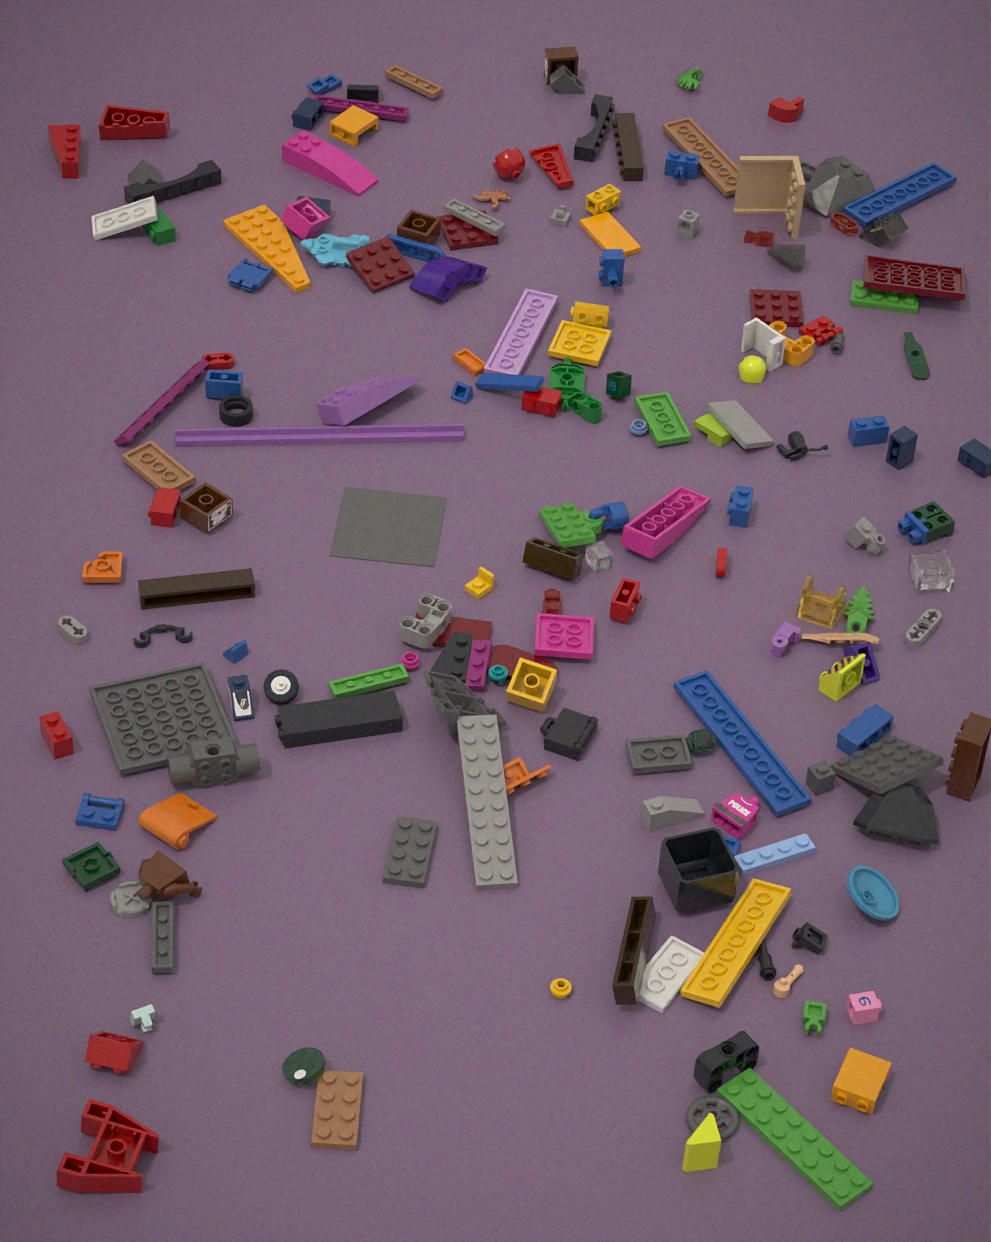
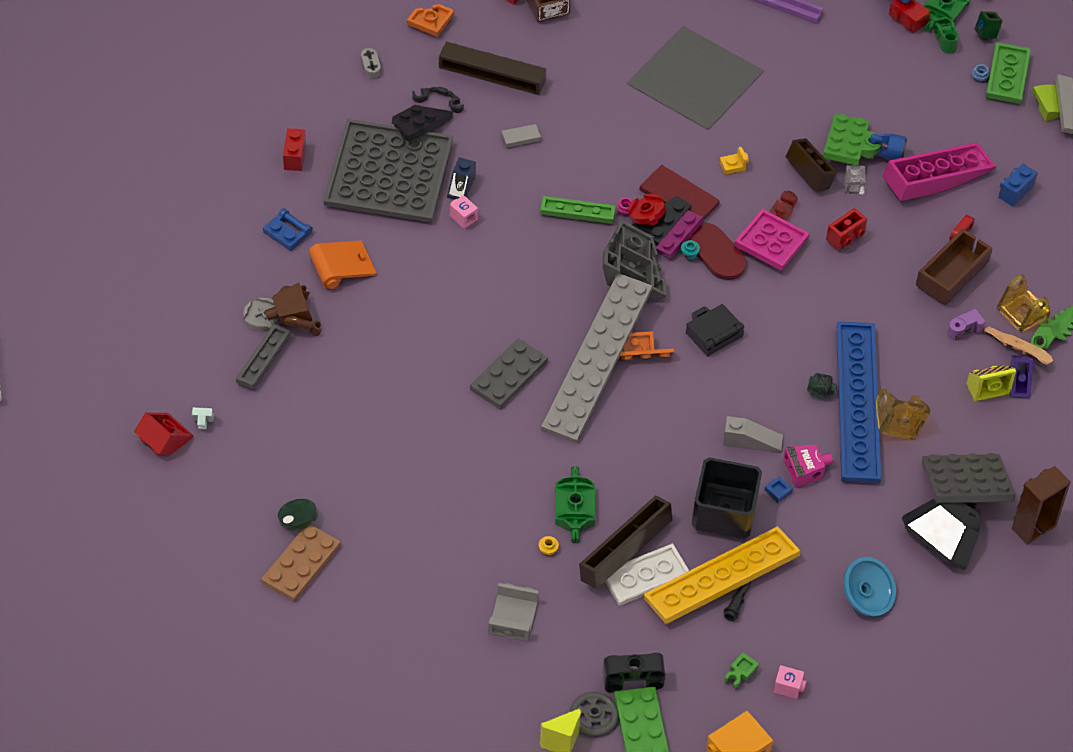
camera: 30 degrees right, 10 degrees up
red wedge [57,1098,159,1193] -> none
dark green plate [62,842,121,891] -> none
dark grey brick [167,737,260,788] -> none
blue slope [223,640,248,664] -> none
black wheel [263,669,299,705] -> none
black brick [274,690,403,749] -> none
light grey beam [399,593,452,649] -> none
yellow brick [506,658,557,713] -> none
dark grey plate [625,735,692,774] -> none
light blue plate [734,833,816,876] -> none
light nougat piece [773,964,804,998] -> none
black bracket [792,922,828,954] -> none
dark grey brick [805,760,836,796] -> none
blue brick [836,704,894,756] -> none
none -> black wing [392,105,453,142]
none -> bright pink brick [450,195,478,229]
none -> light grey panel [488,583,539,642]
none -> light grey tile [501,124,541,148]
none -> green plate [555,466,595,543]
none -> red plate [628,194,666,226]
none -> clear yellow hose [876,389,931,440]
none -> reddish brown piece [916,228,993,305]

